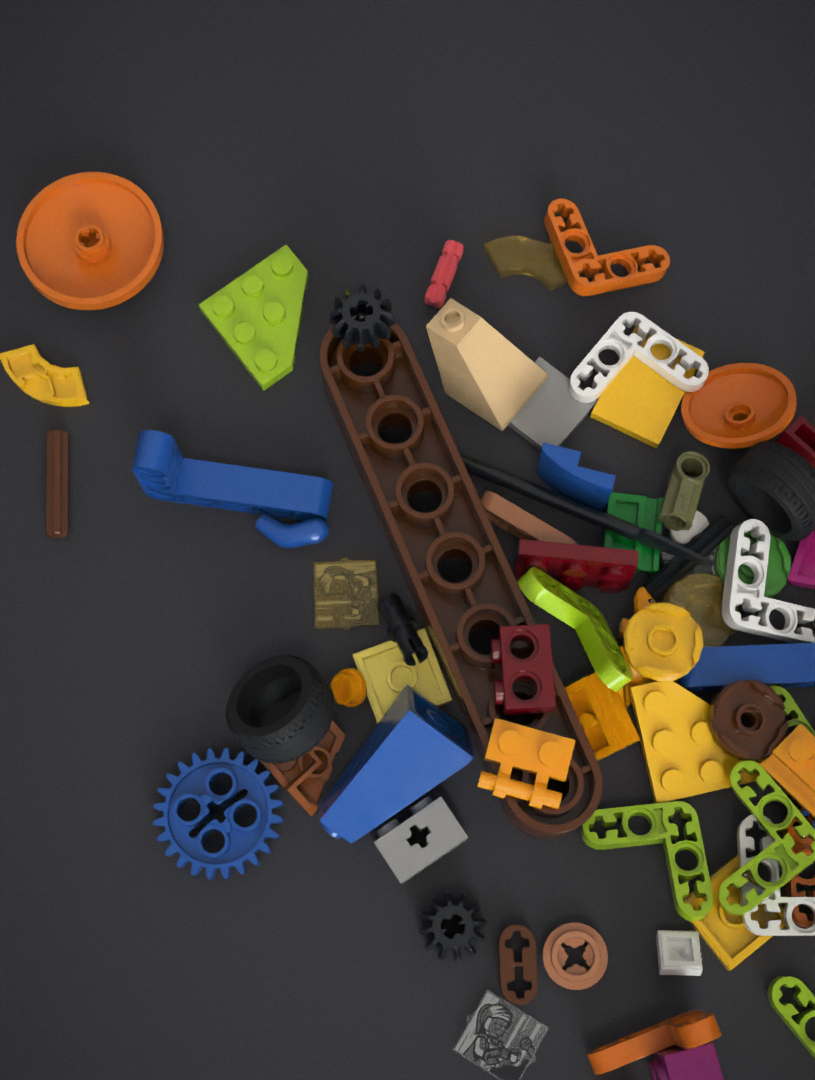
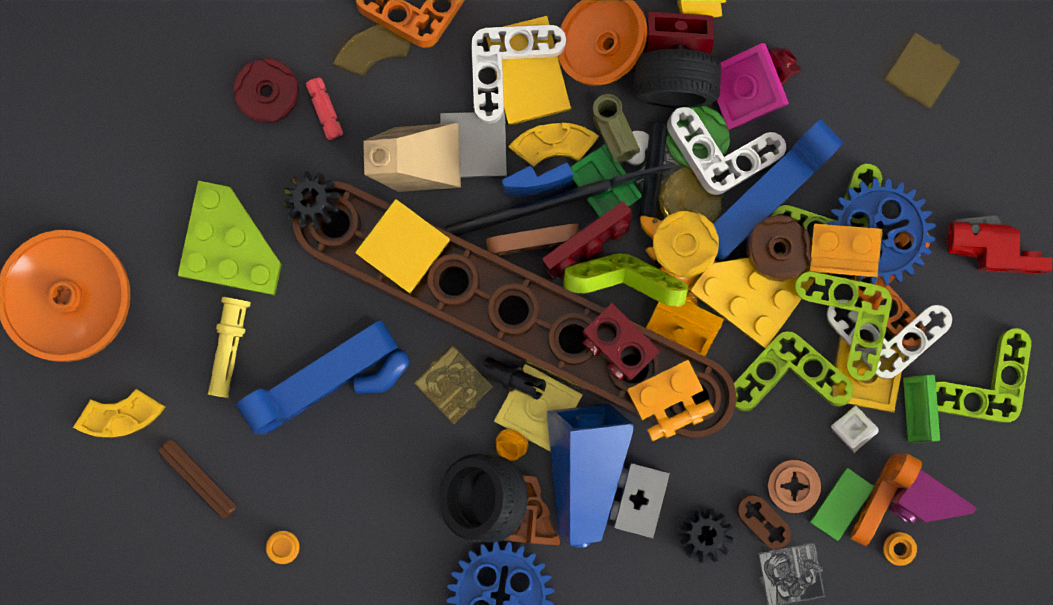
camera: 40 degrees left, 10 degrees up
none -> light yellow pin [208,297,251,398]
none -> dark red plate [233,58,299,124]
none -> light orange plate [266,531,300,564]
none -> yellow tile [355,199,450,294]
none -> yellow tile [508,122,599,168]
none -> bright green tile [809,468,875,541]
none -> bright green tile [903,375,940,443]

